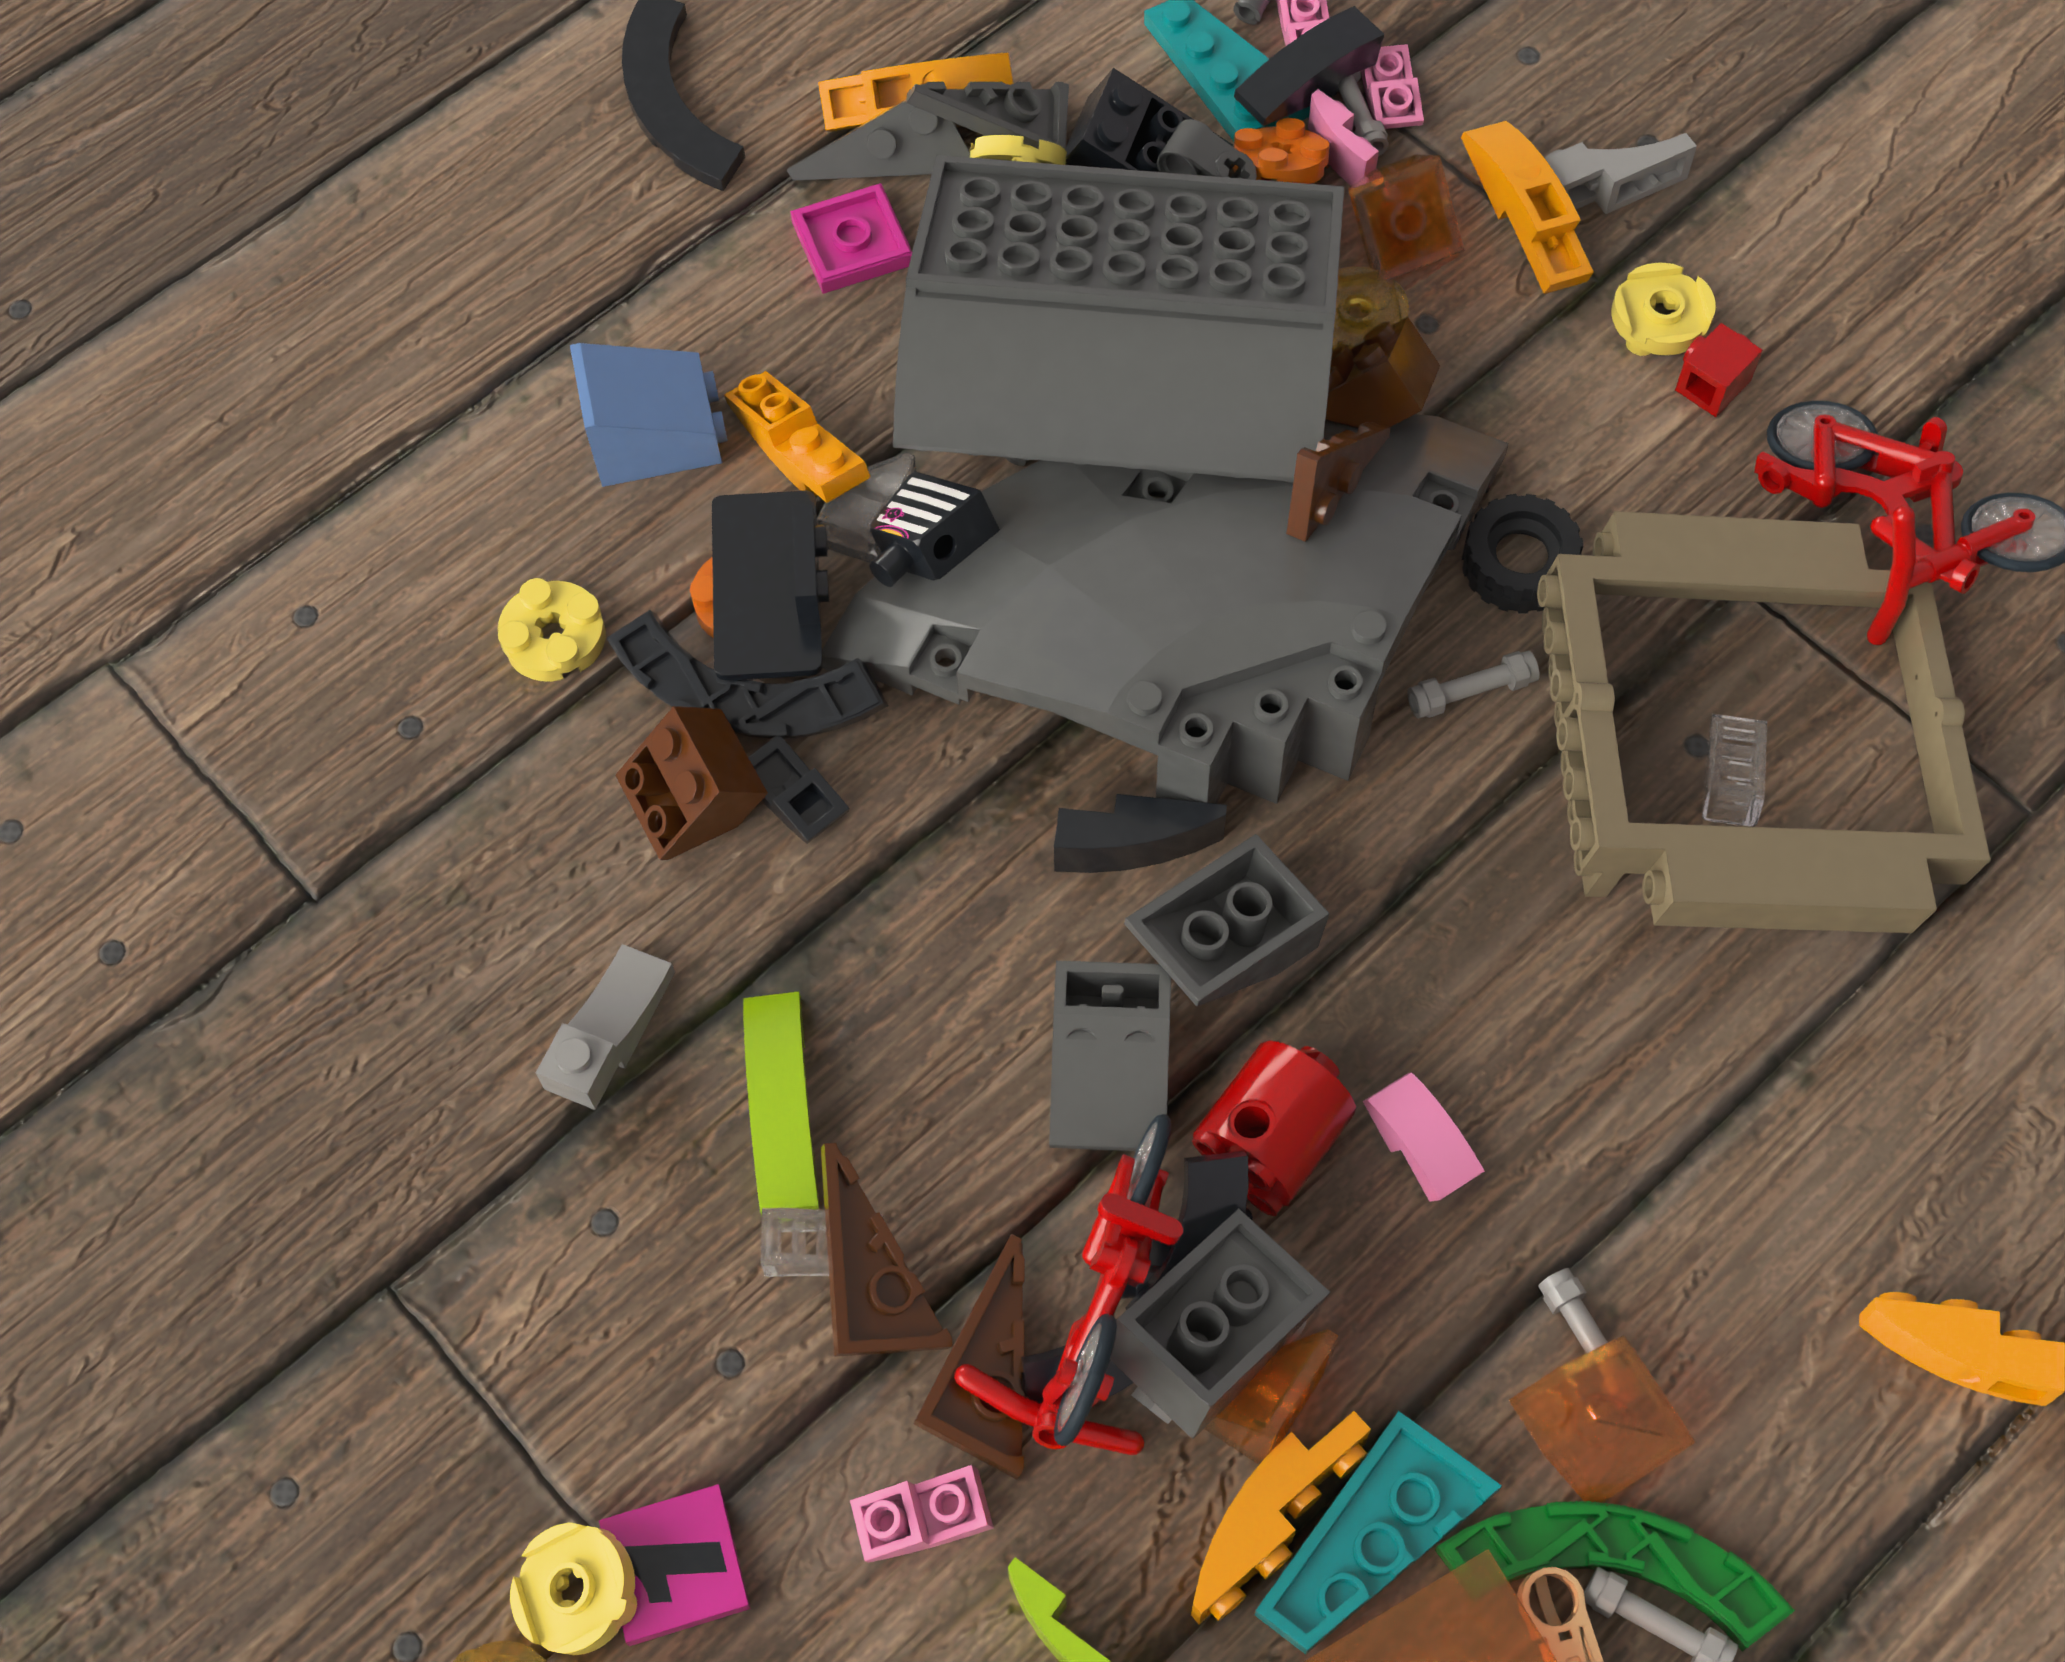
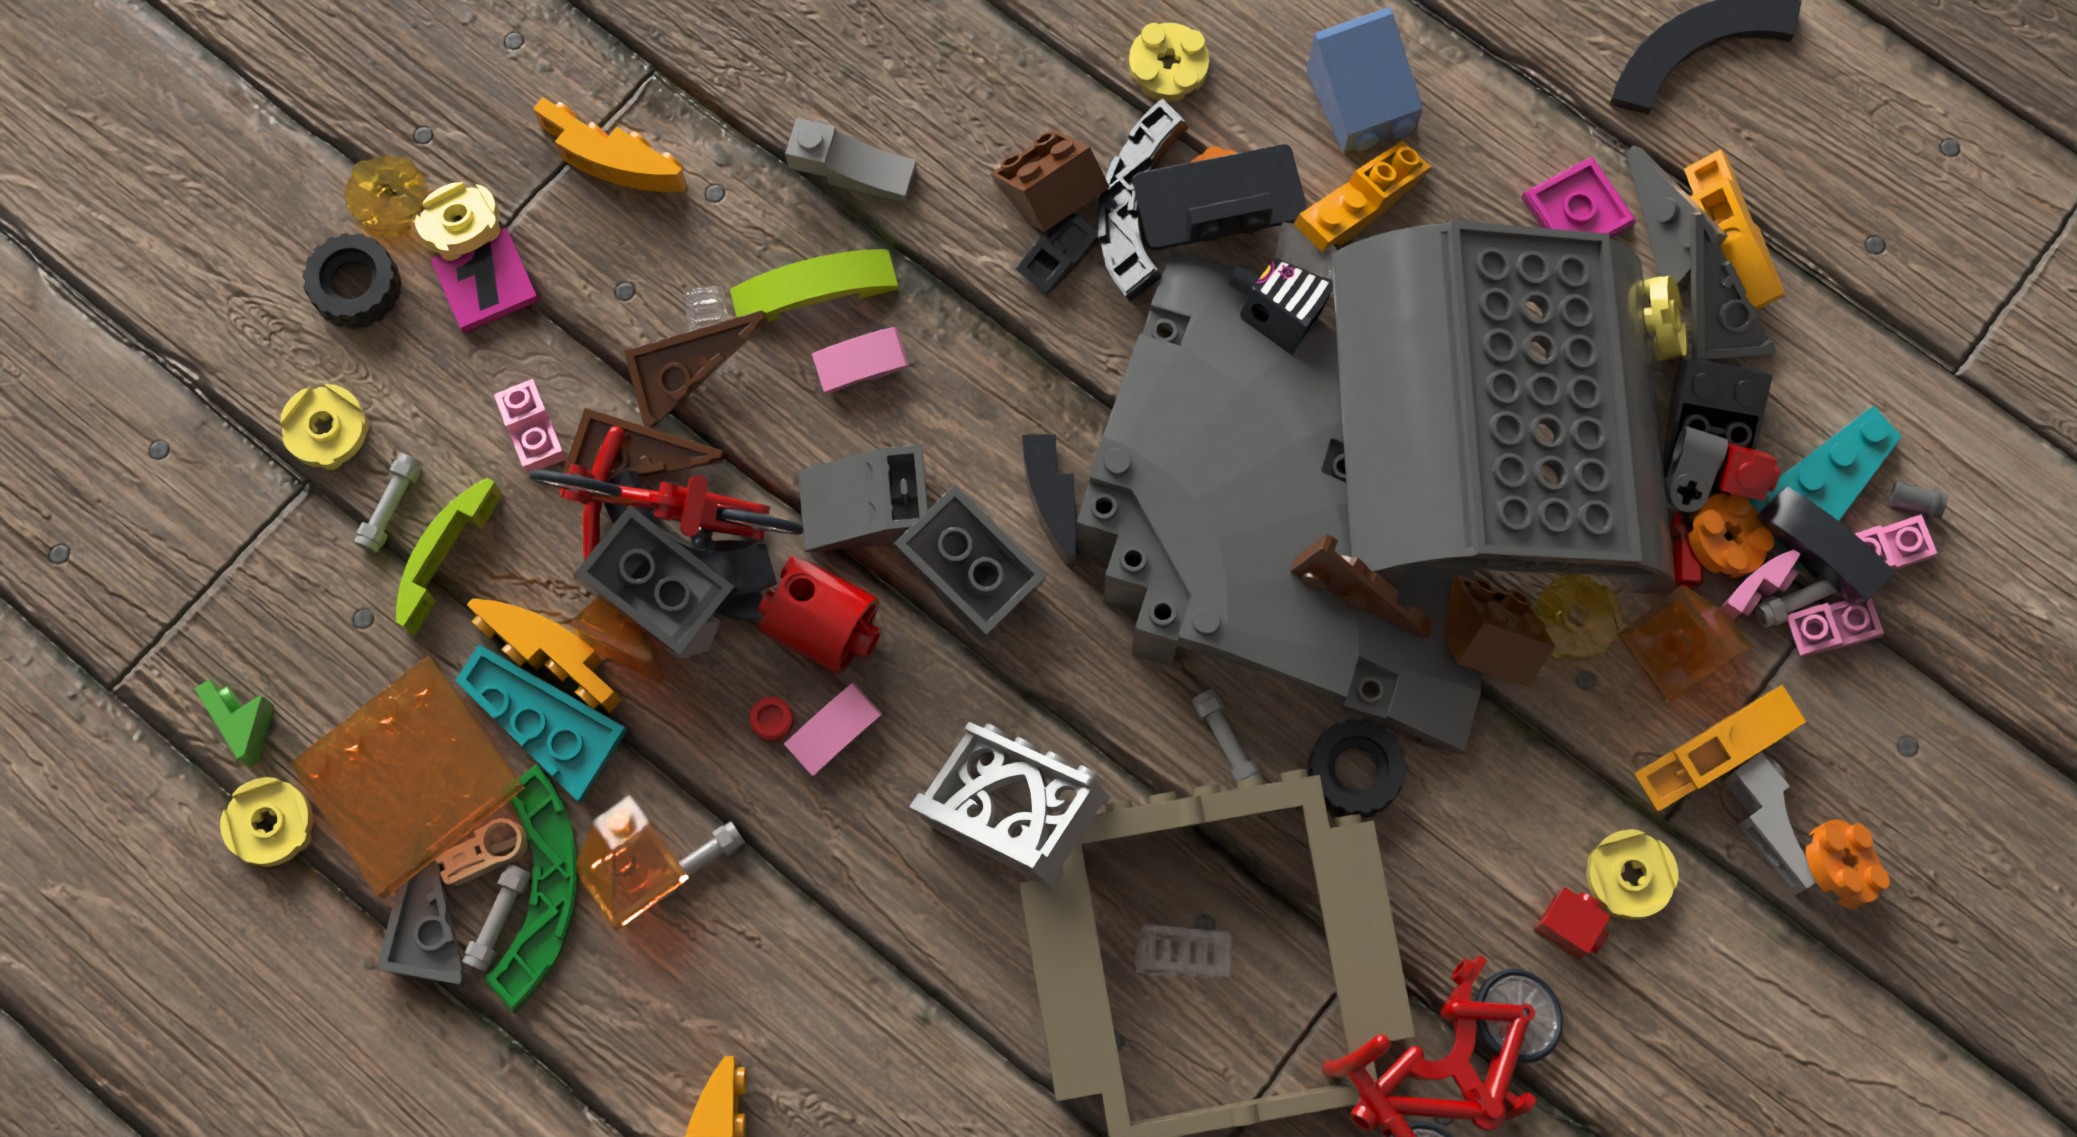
camera: 80 degrees right, 10 degrees up
none -> light orange slope [533,97,687,192]
none -> red tile [749,696,794,742]
none -> bright pink slope [812,327,909,394]
none -> fence [909,722,1111,889]
none -> red brick [1714,443,1780,501]
none -> orange plate [1806,819,1890,909]

